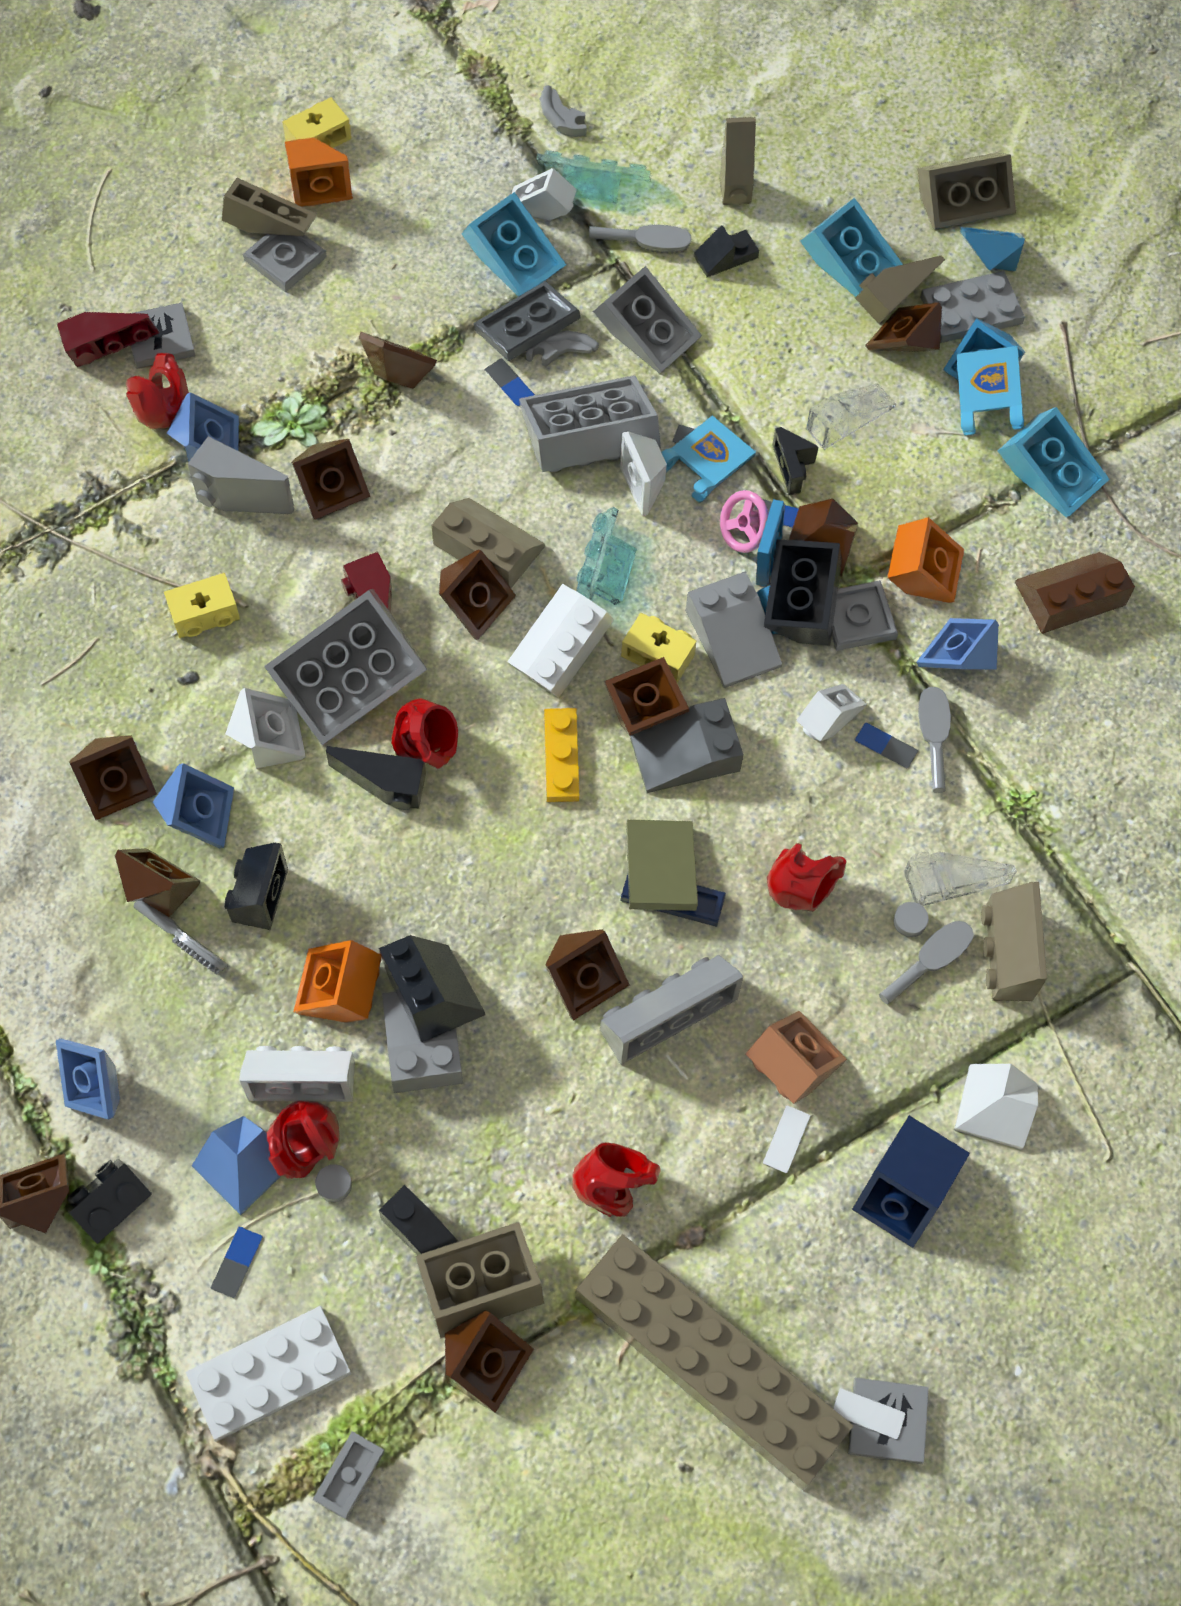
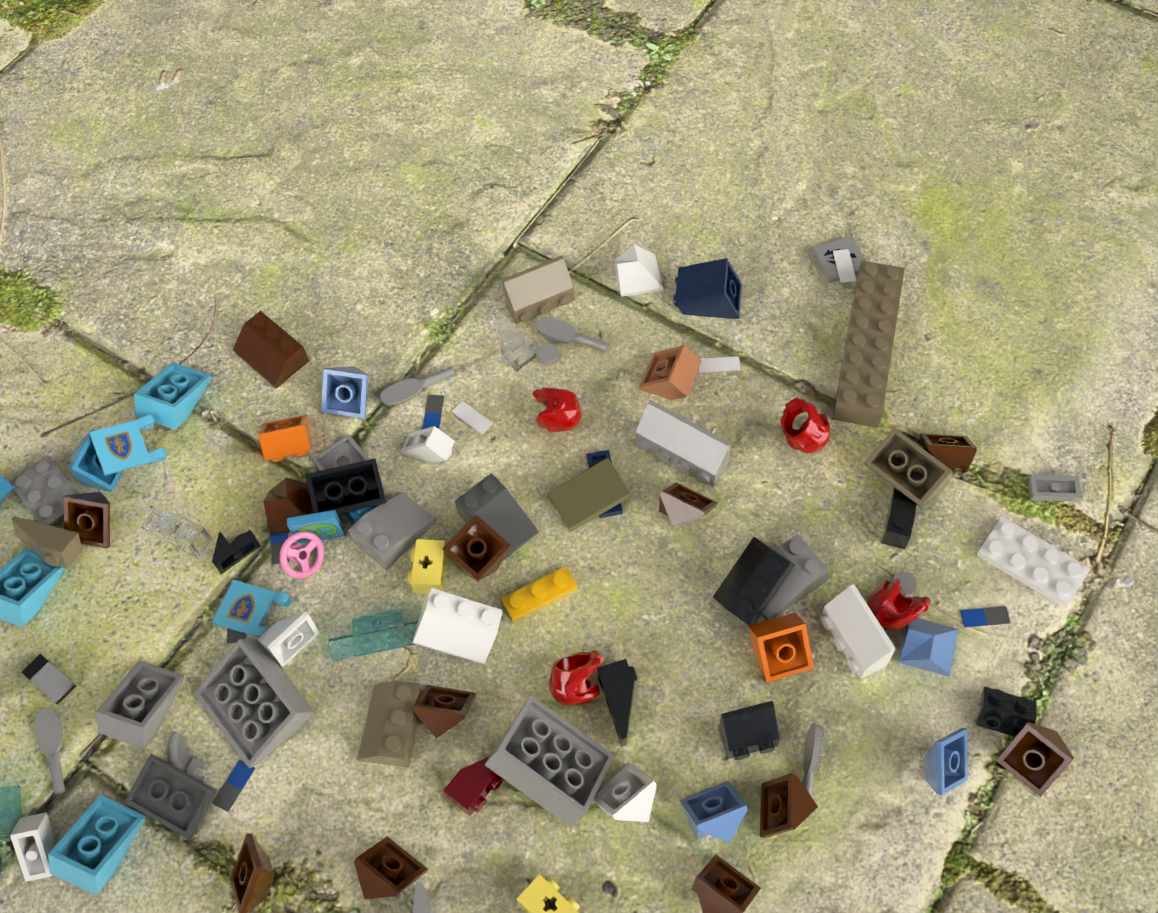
camera: 110 degrees left, 5 degrees down
none -> white sticker [452,401,493,434]

